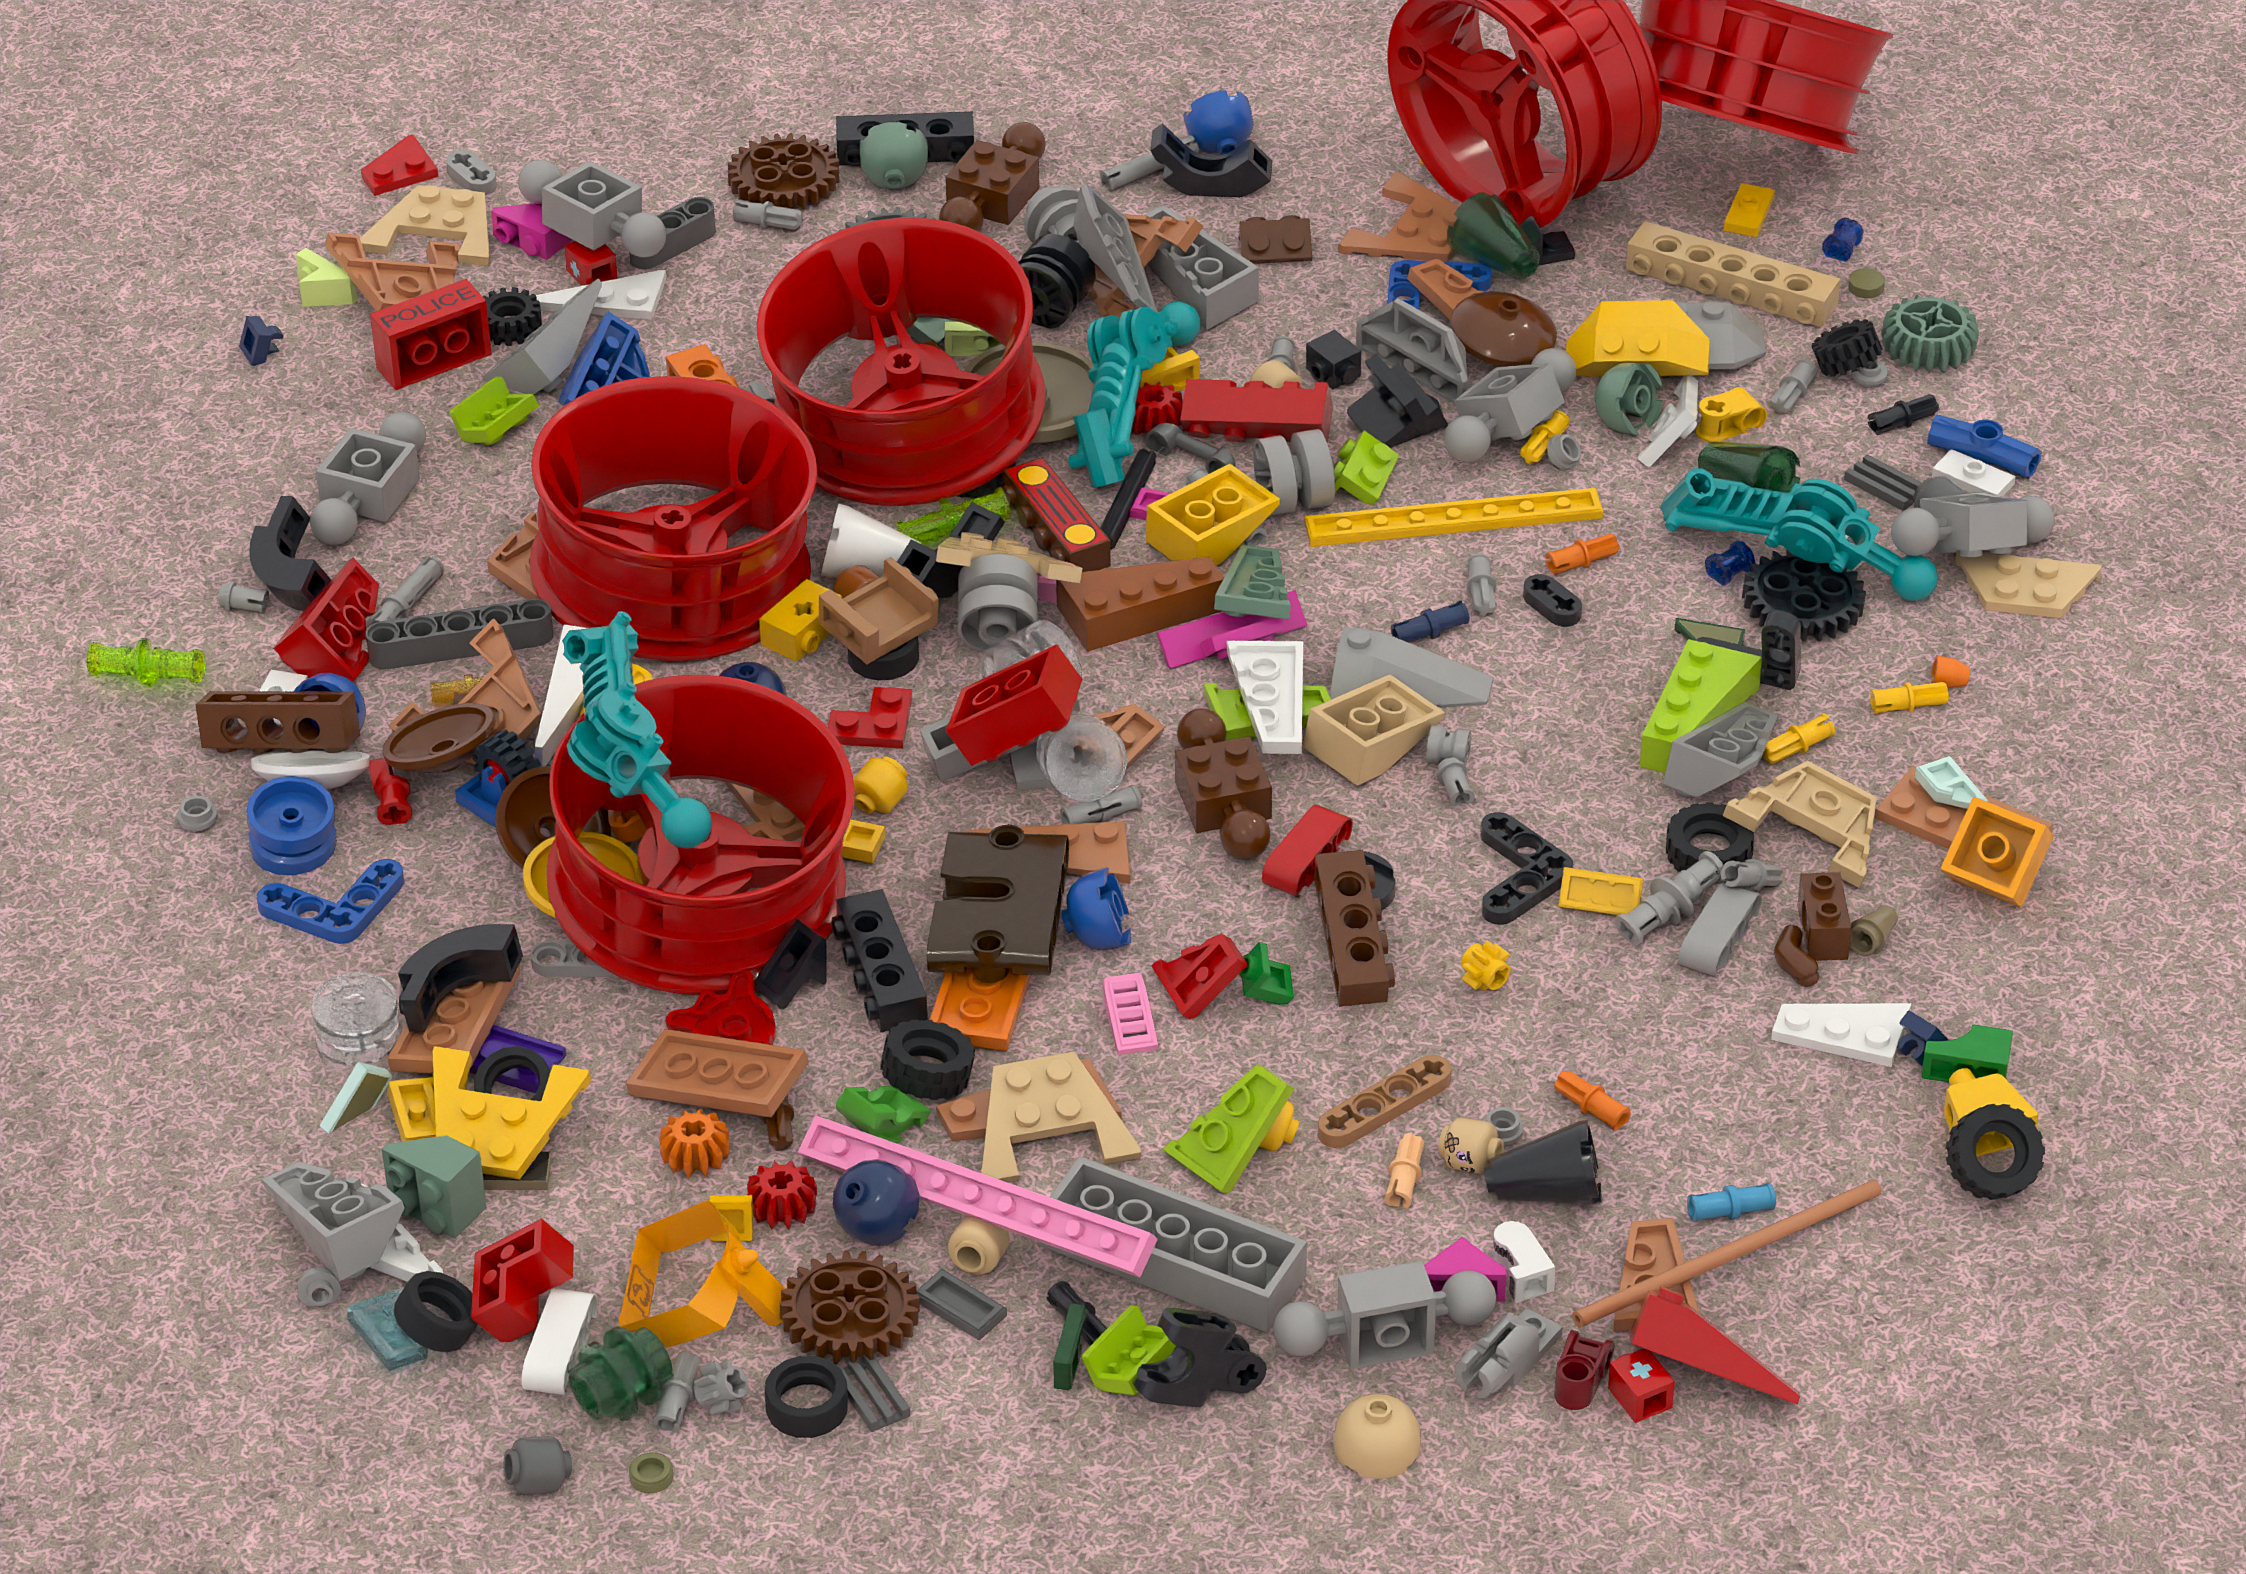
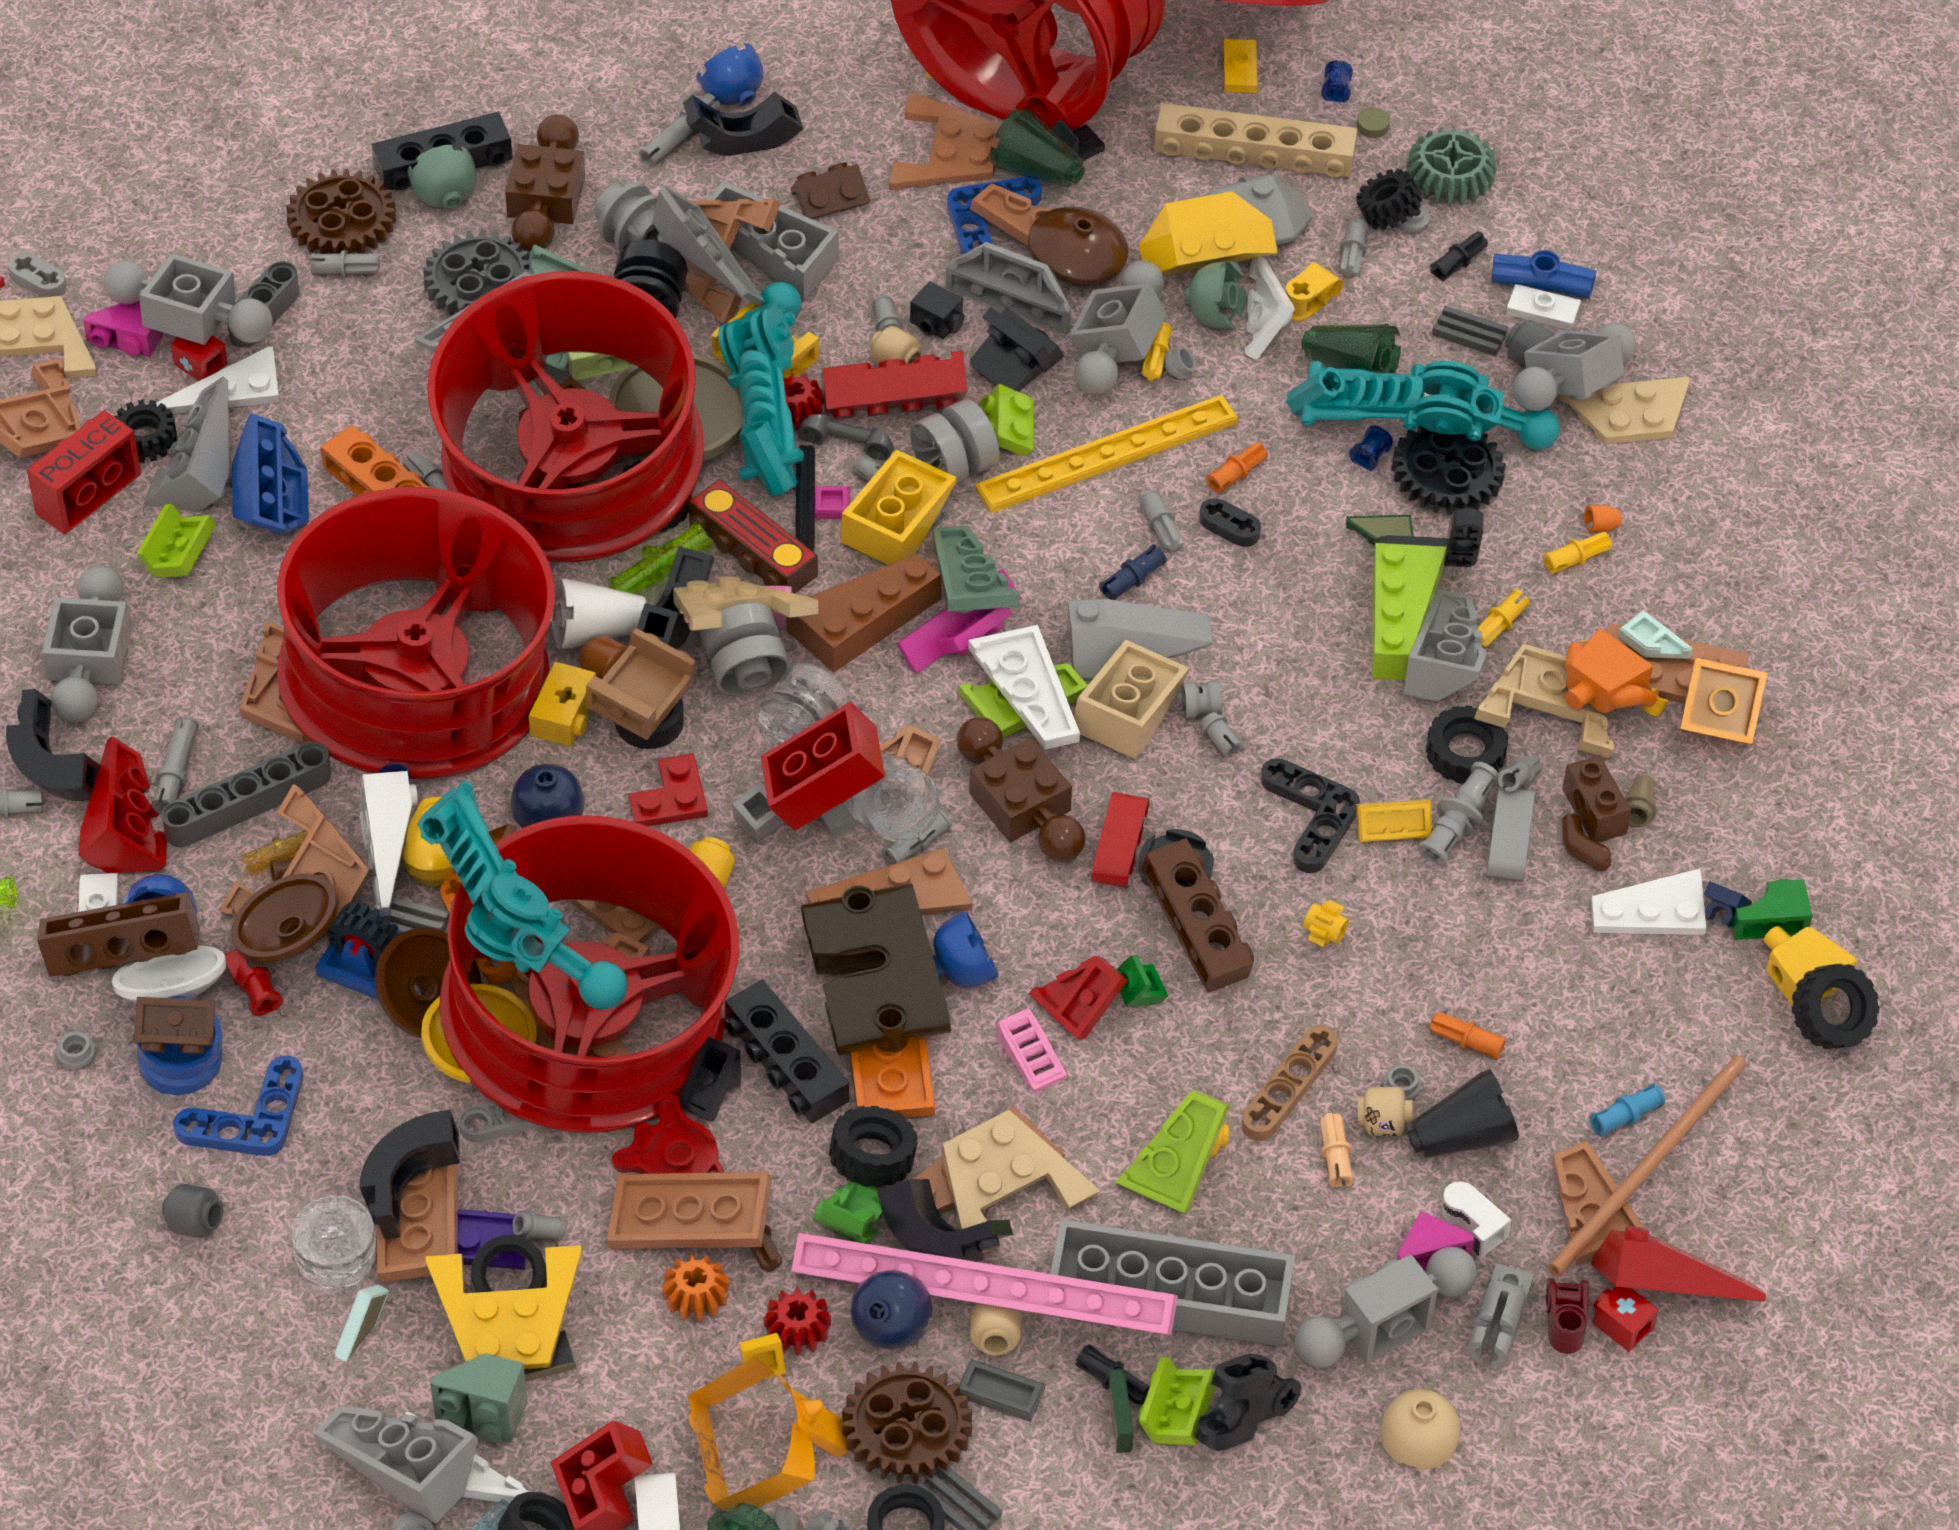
camera: 20 degrees left, 10 degrees up
yellow wing [387,1077,468,1142] -> none
none -> reddish brown bracket [133,997,216,1054]
none -> dark grey head [162,1184,223,1238]
none -> light grey pin [512,1209,565,1242]
none -> black arch [877,1179,1013,1262]
none -> orange torso [1565,628,1669,717]

